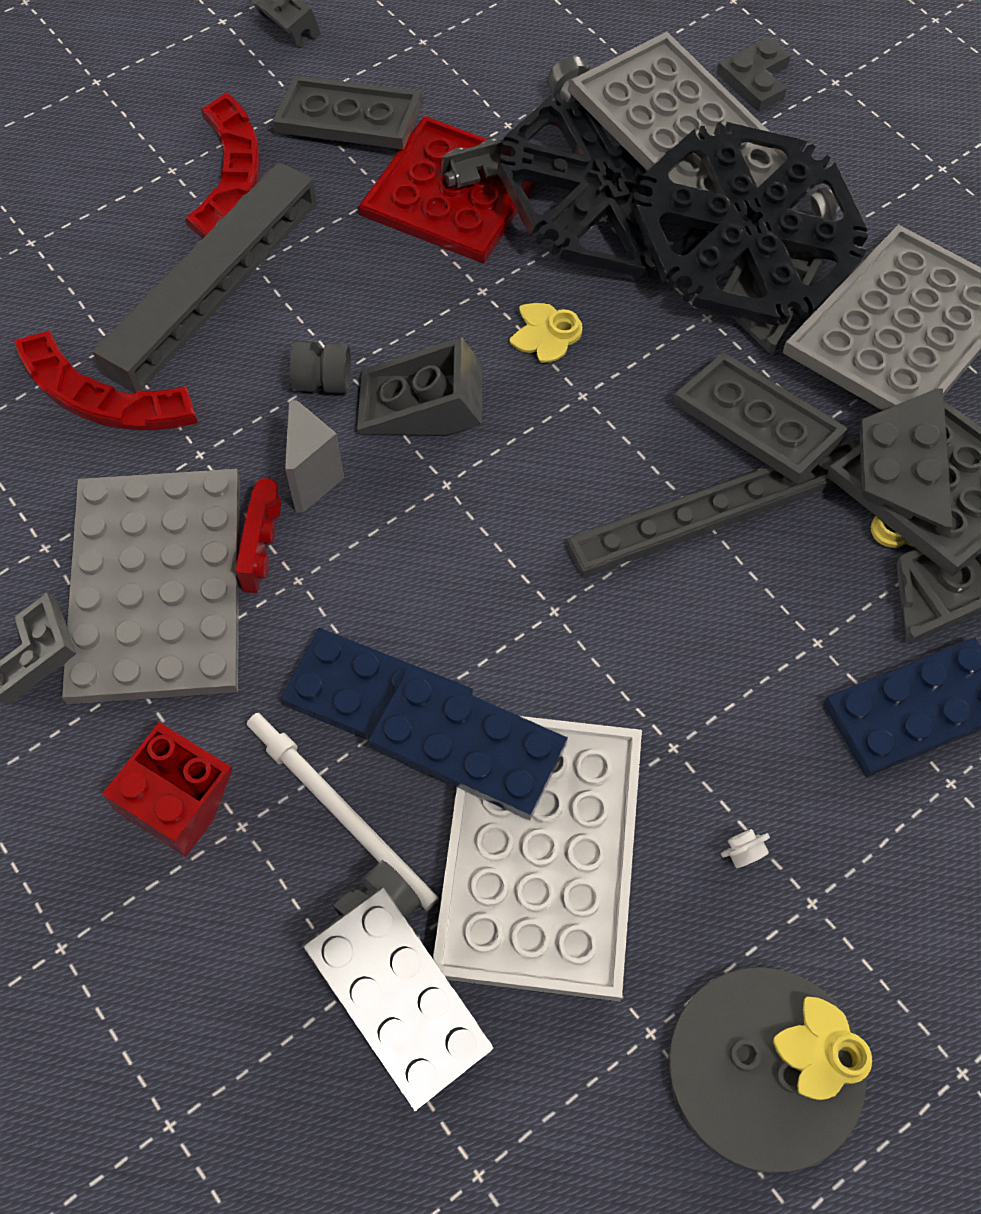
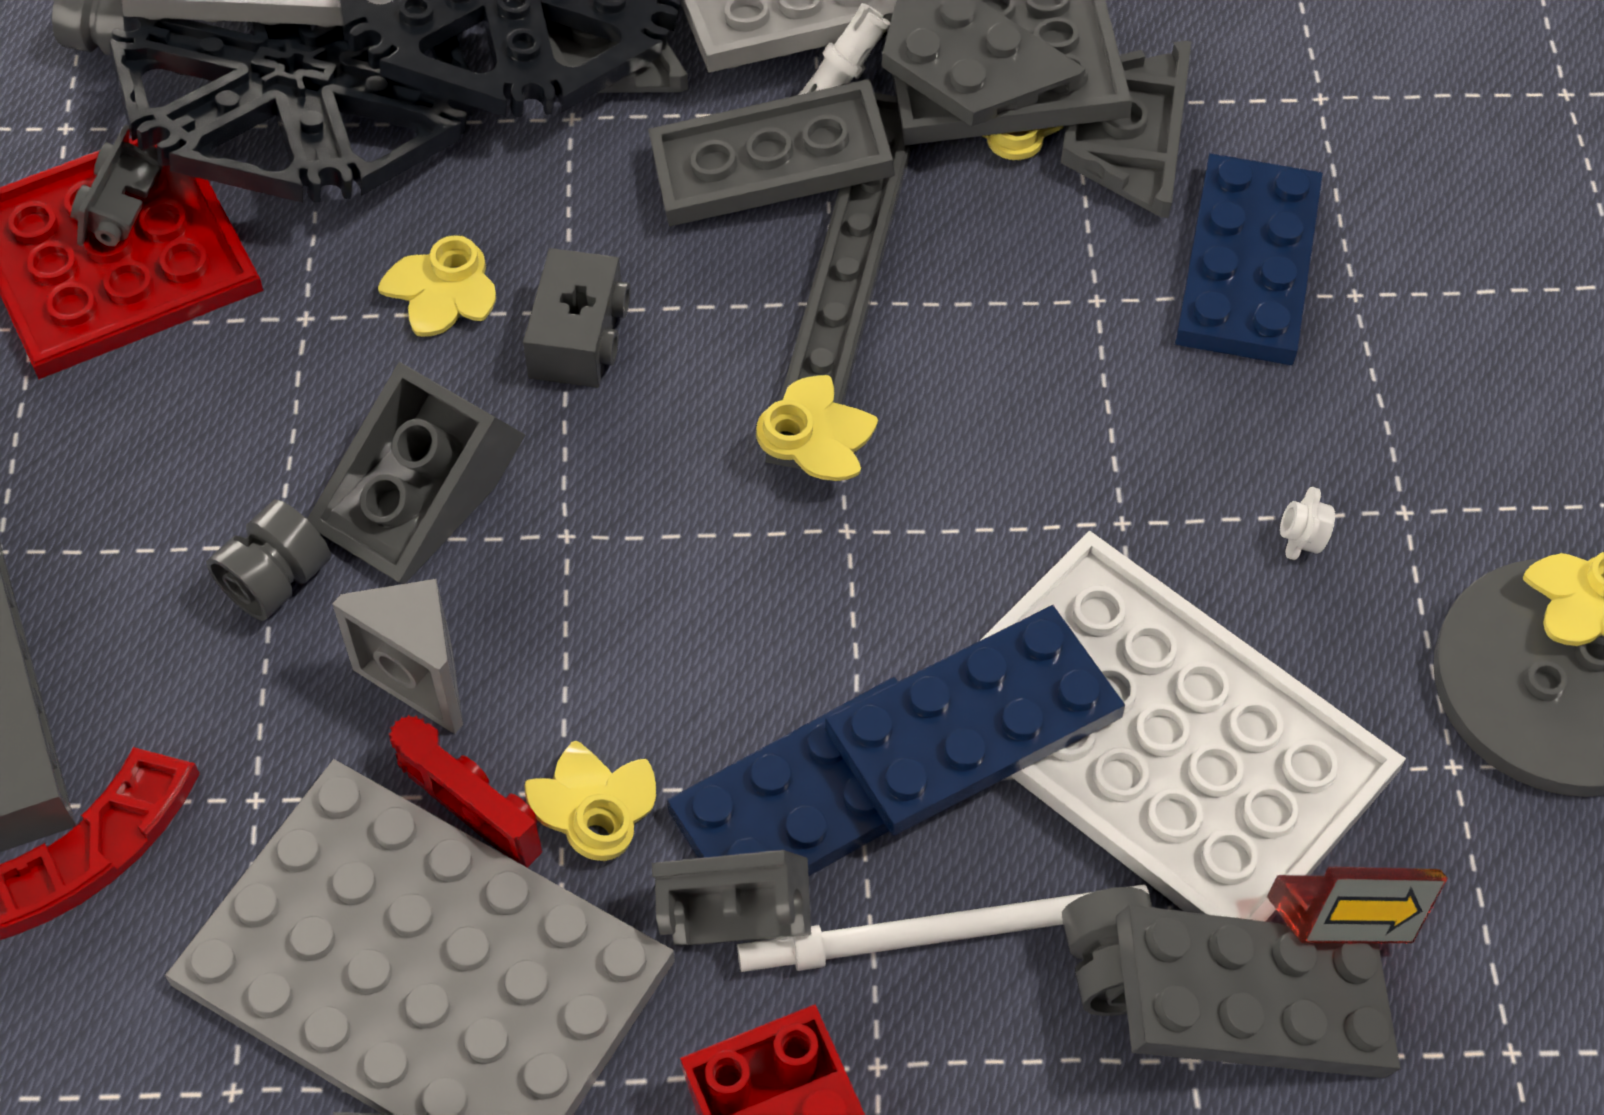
camera: 55 degrees left, 5 degrees down
none -> dark grey brick [523,248,631,388]
none -> light yellow plate [525,741,656,861]
none -> dark grey hinge [652,850,811,946]
none -> light yellow plate [756,375,878,481]
none -> white pin [799,3,890,95]
none -> panel [1267,866,1448,943]

